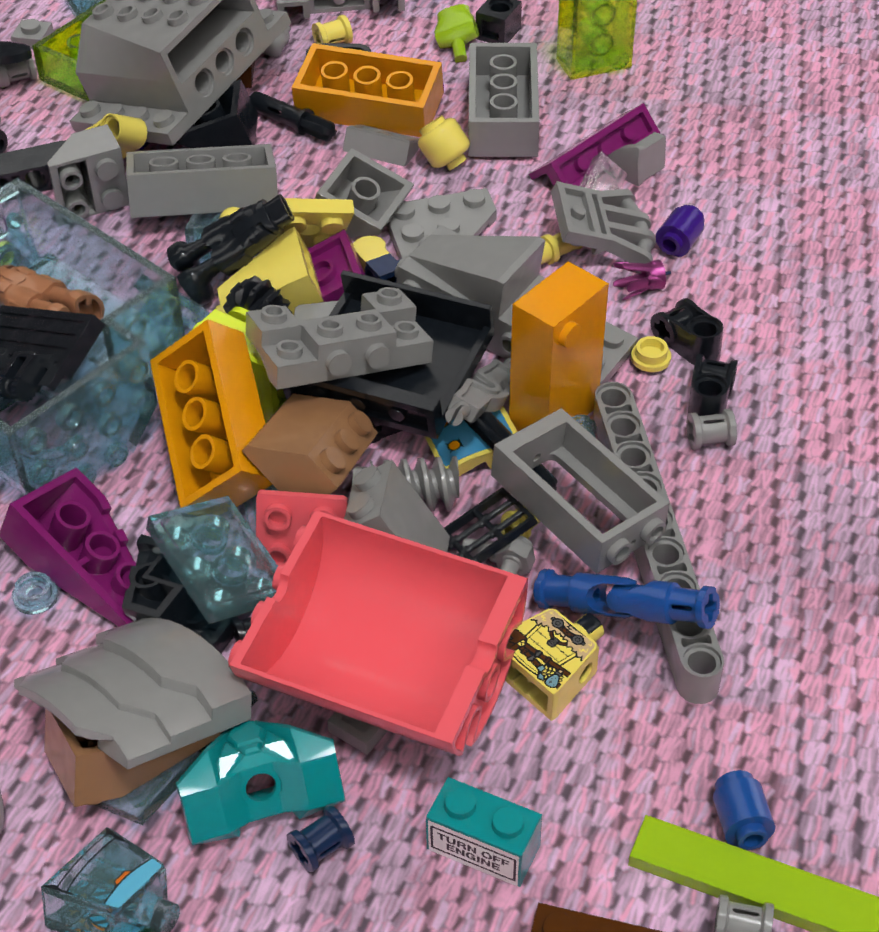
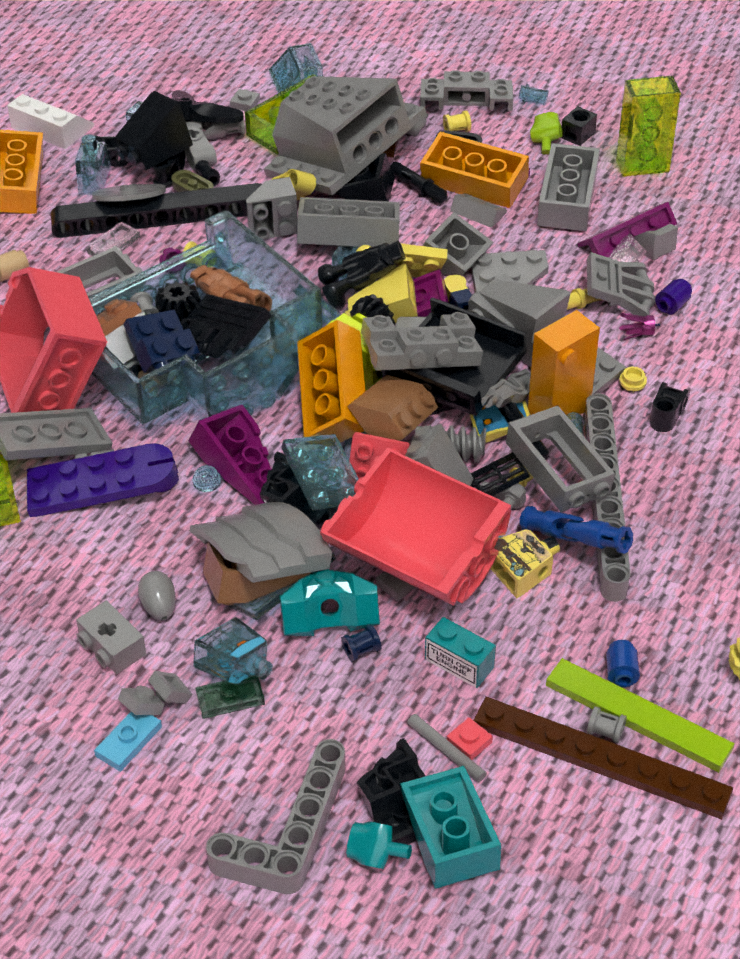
camera: 10 degrees right, 0 degrees up
light yellow head [418,115,470,171] -> none
black piece [650,298,724,365] -> none
light grey bush [686,409,737,450] -> none

